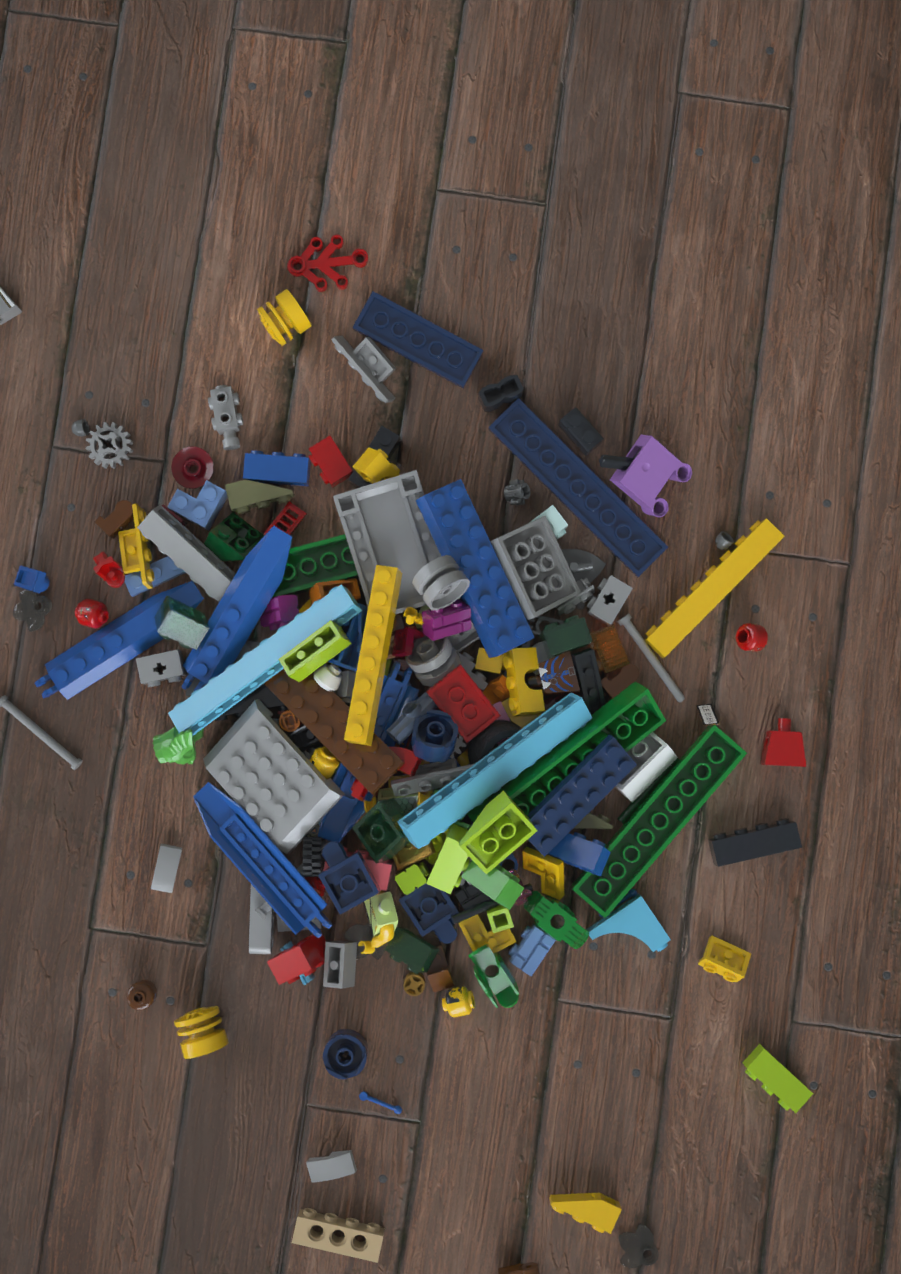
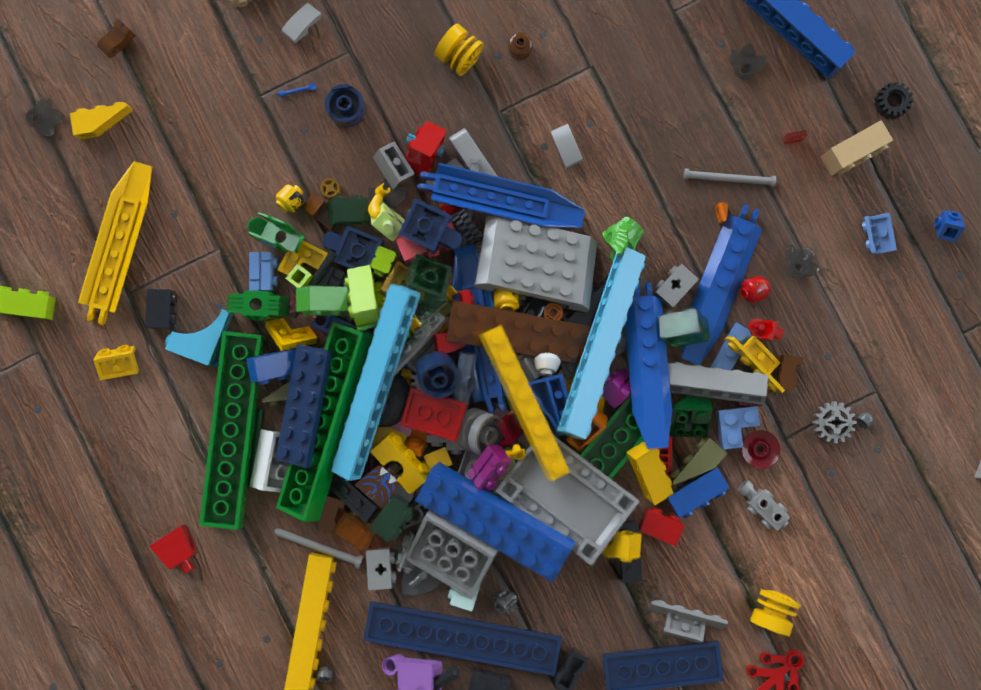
camera: 145 degrees right, 0 degrees up
blue tile [14,565,50,594] -> none
lime brick [278,620,352,682] -> none
light grey wheel [412,555,470,611] -> none
lime slope [458,790,538,874] -> none
sticker [696,704,720,726] -> none
black brick [708,818,802,867] -> none
red head [736,623,768,652] -> none
none -> yellow hinge [78,162,152,326]
none -> black brick [145,289,178,329]
none -> yellow brick [626,442,674,506]
none -> orange slope [714,202,728,224]

